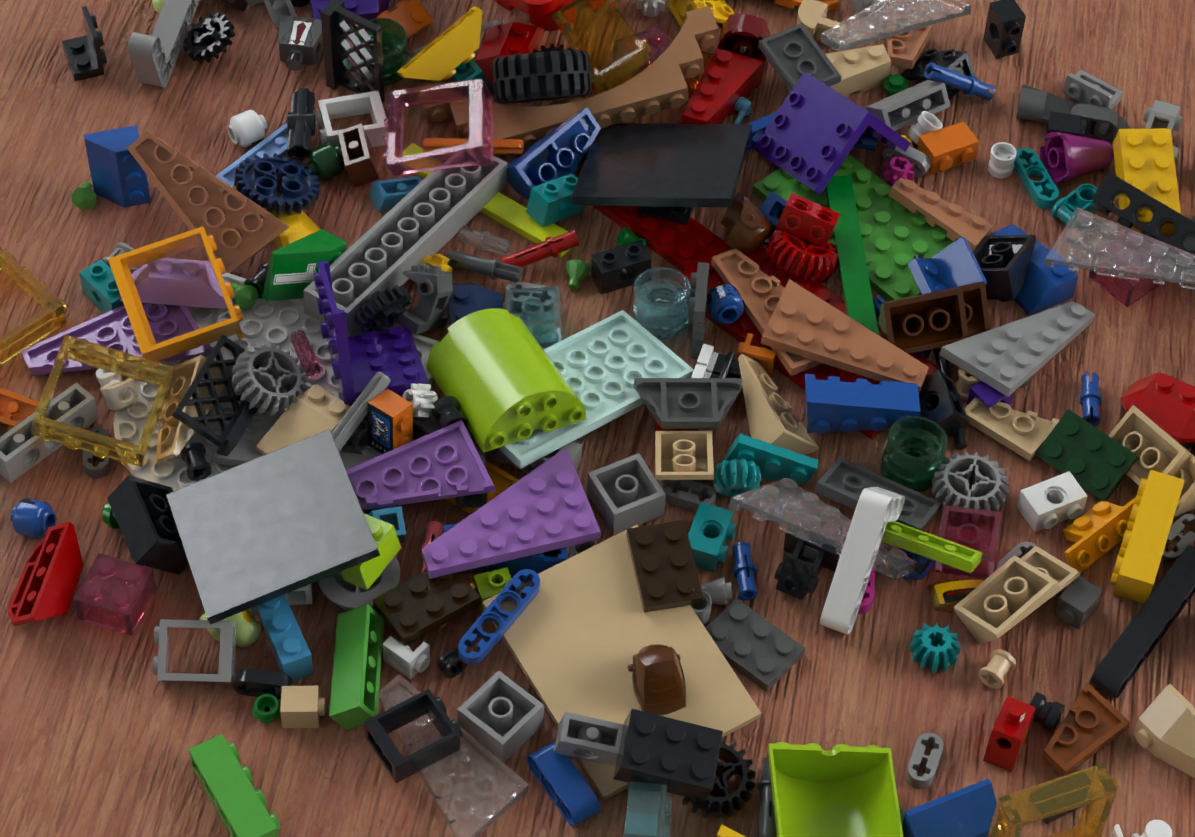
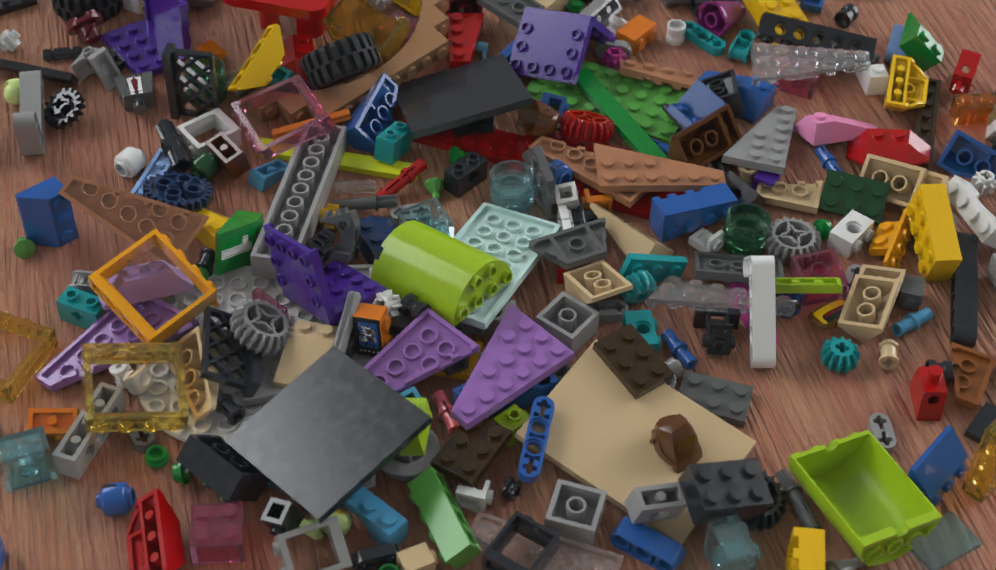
camera: 25 degrees left, 5 degrees down
red brick [776,193,840,248] -> none
none -> green plate [144,445,170,469]
none -> black brick [260,497,304,538]
none -> white brick [555,181,581,209]
none -> white bracket [688,227,724,253]
none -> bright pink wedge [793,112,878,146]
none -> green plate [812,219,833,240]
none -> dark azure pin [891,307,933,337]

